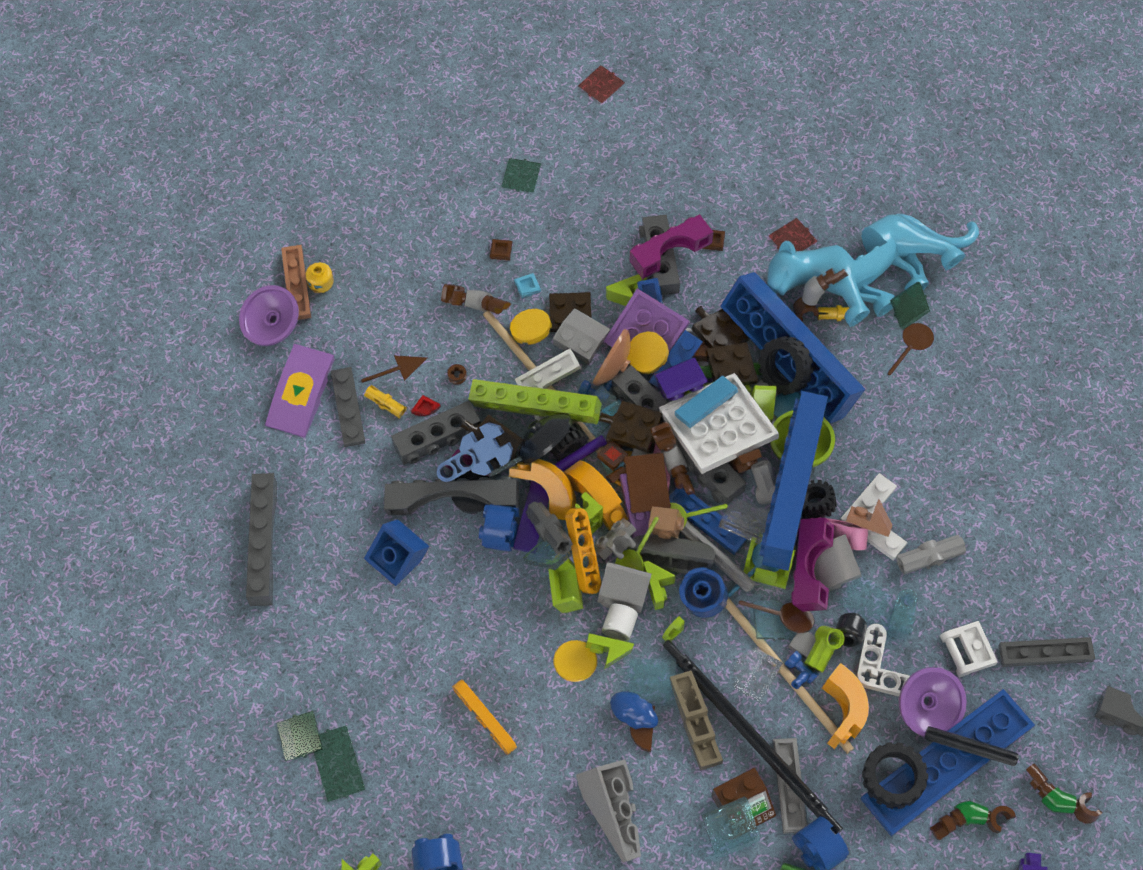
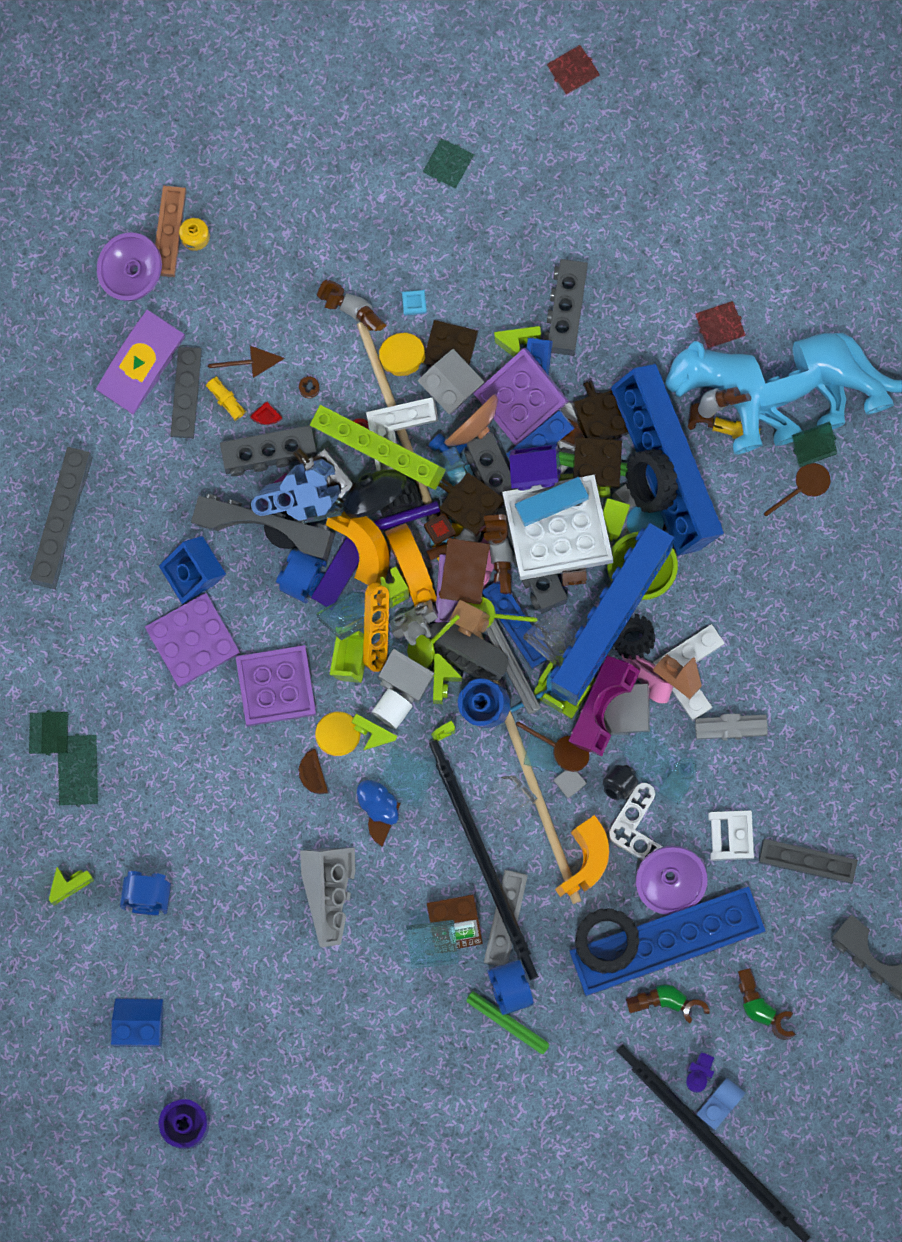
camera: 20 degrees right, 15 degrees up
light orange beam [452,679,517,755] -> none
reddish brown tile [490,239,513,261] -> none
dark grey piece [526,502,573,555] -> none
yellow tile [627,331,669,374] -> none
magenta arch [629,214,713,279] -> none
dark tan slope [669,671,723,771] -> none
reddish brown tile [703,230,725,251] -> none
light grey piece [751,460,776,505] -> none
blue piece [785,651,819,689] -> none
lime piece [804,625,844,673] -> none
black axle [925,726,1019,766] -> none
none -> medium lavender plate [145,593,240,688]
none -> medium lavender plate [236,645,316,727]
none -> reddish brown tile [298,749,329,795]

